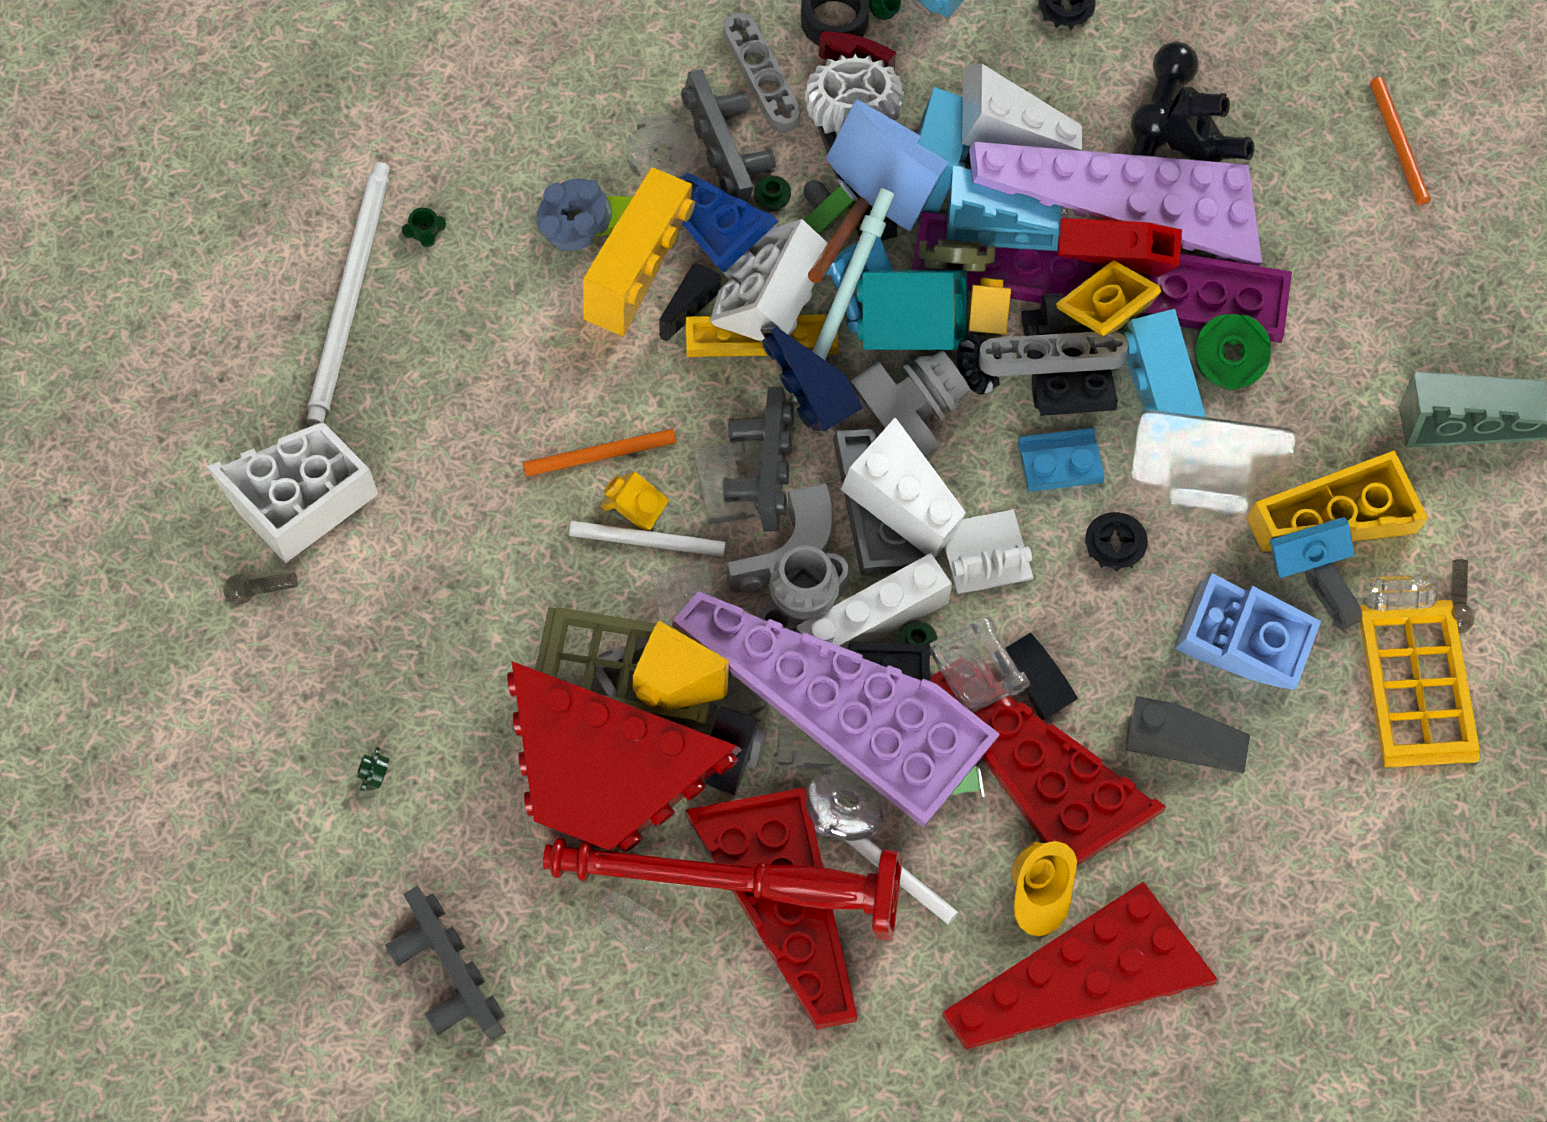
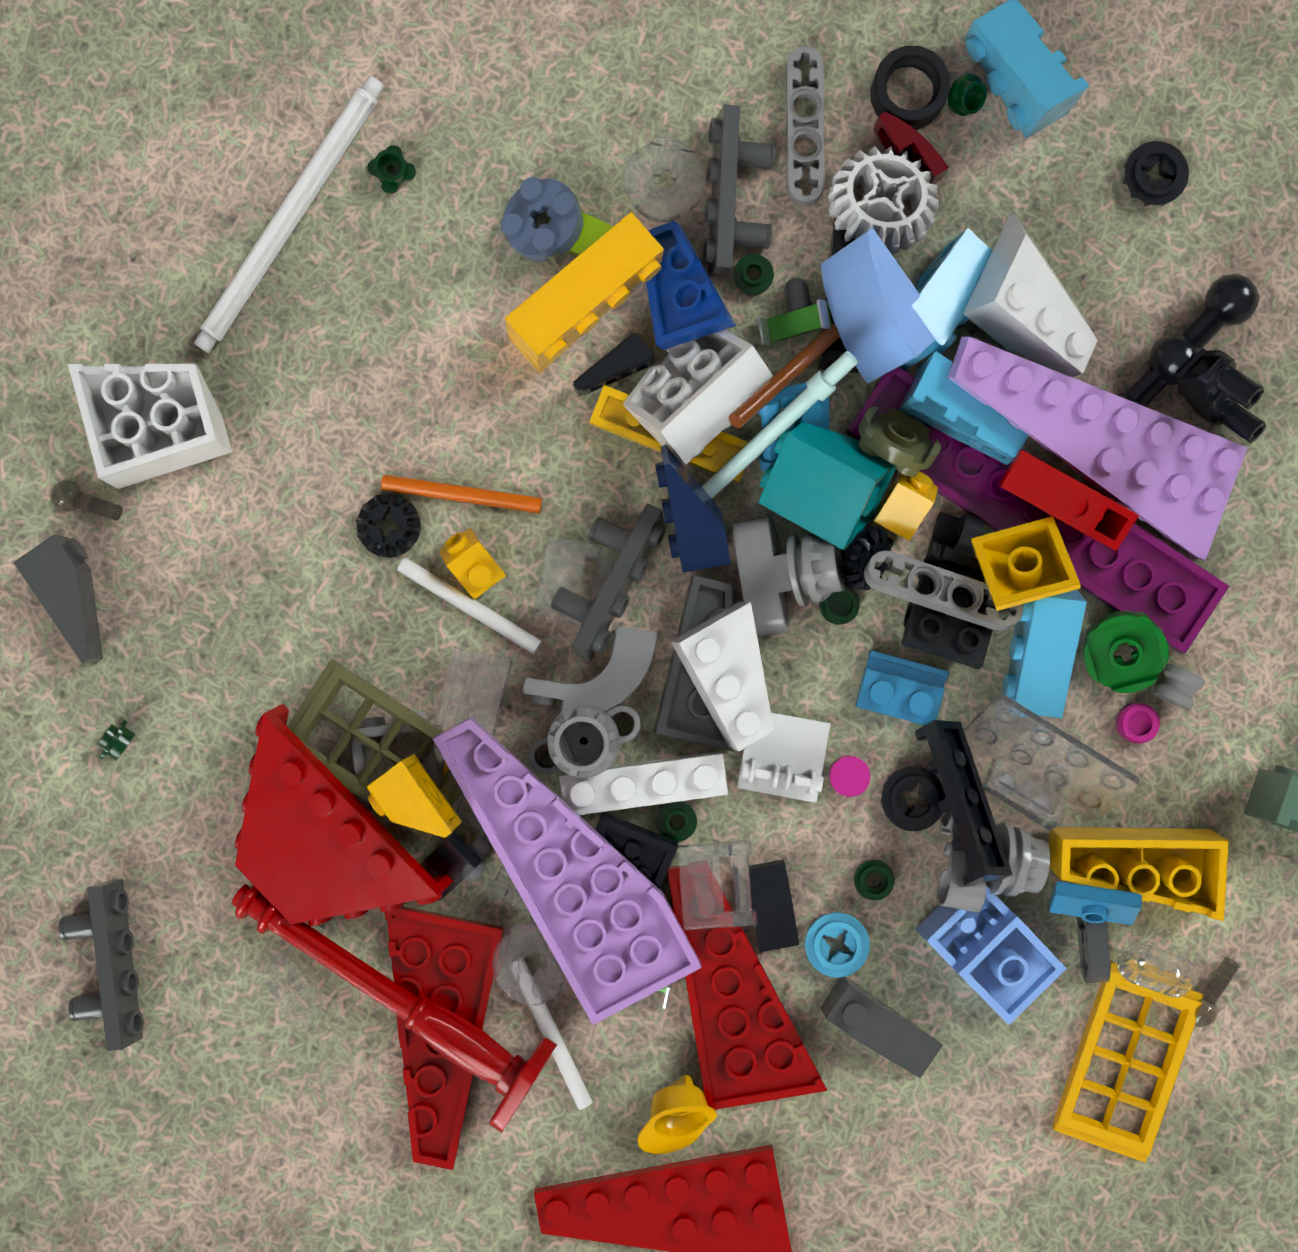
camera: 25 degrees right, 25 degrees up
none -> dark grey slope [13,535,103,663]
none -> black gear [355,493,421,558]
none -> medium azure gear [804,911,870,978]
none -> dark green plate [819,585,860,625]
none -> dark pink tile [829,755,871,797]
none -> dark green plate [854,859,895,901]
none -> black hinge [915,720,1013,887]
none -> light grey beam [937,811,1050,913]
none -> dark pink tile [1116,703,1160,744]
none -> light grey wheel [1152,664,1205,711]

